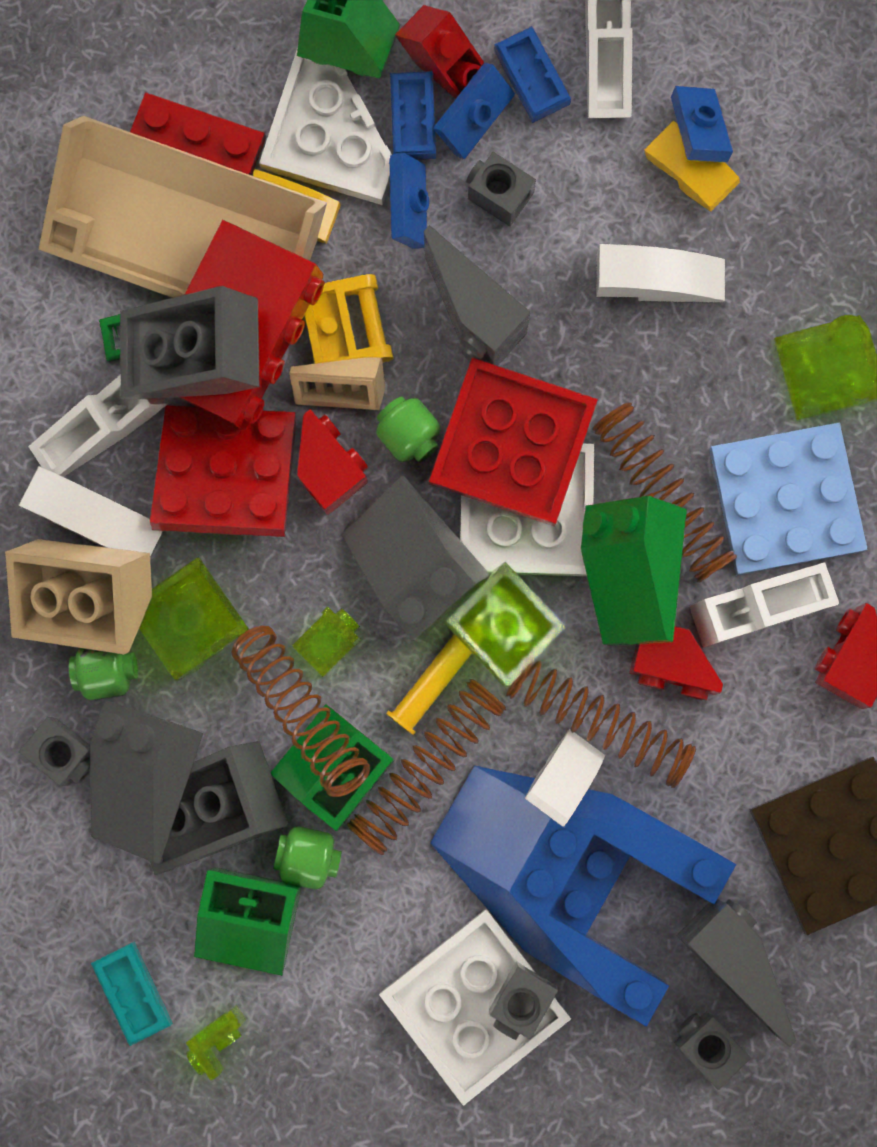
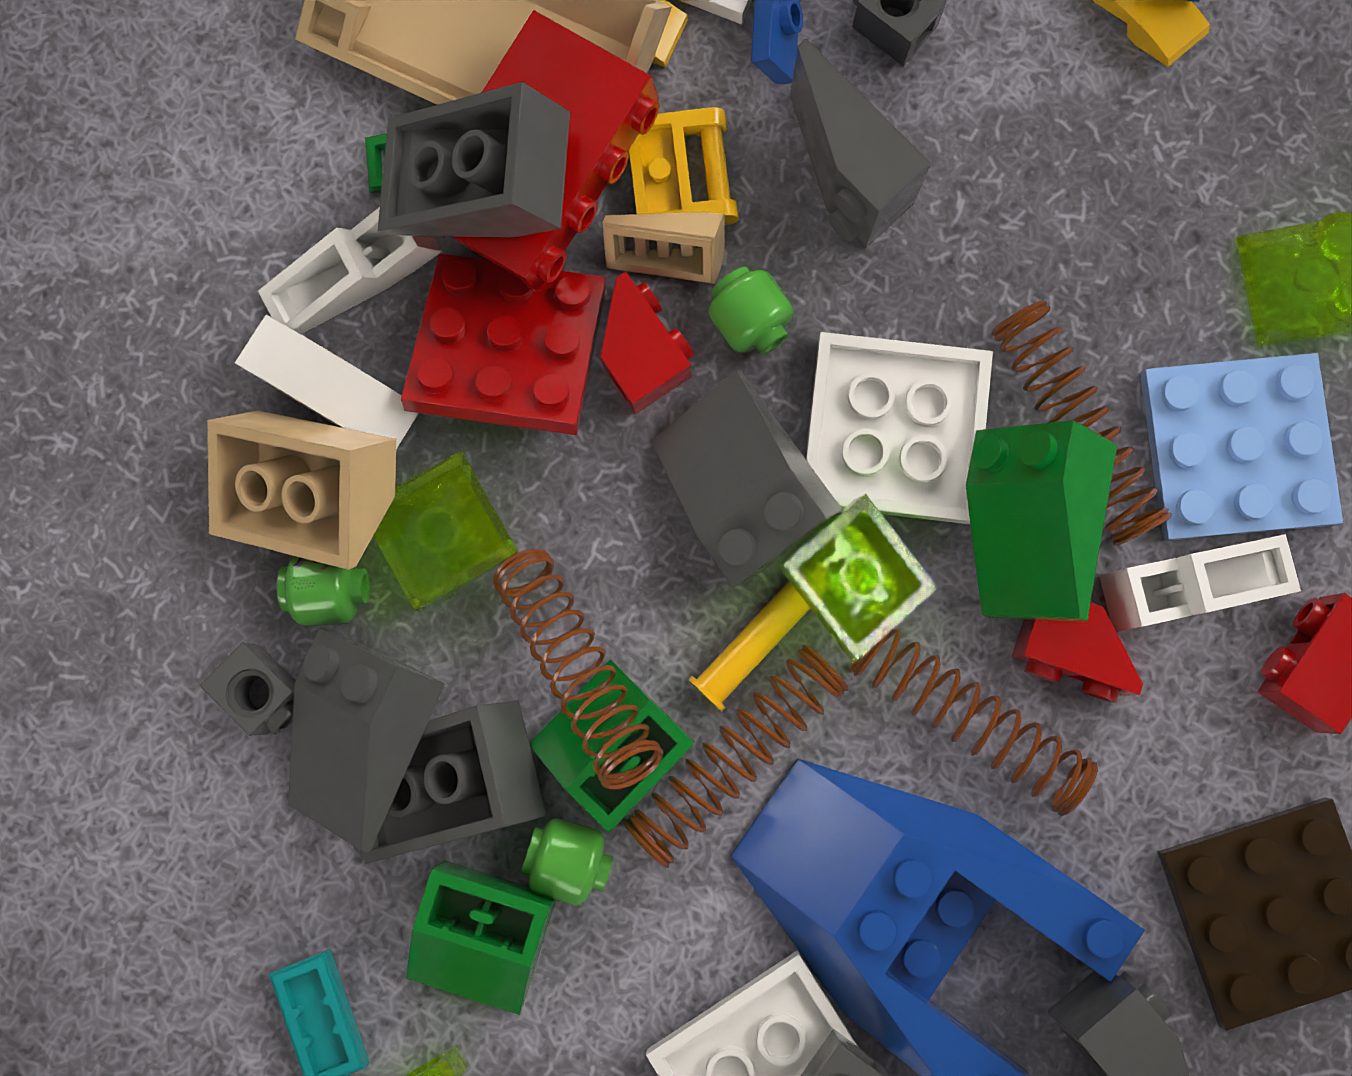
camera: 10 degrees right, 0 degrees up
clear neon green bracket [292,606,361,677] -> none
red plate [429,358,598,527] -> none
white slope [525,729,605,827] -> none
white slope [596,244,725,302] -> none

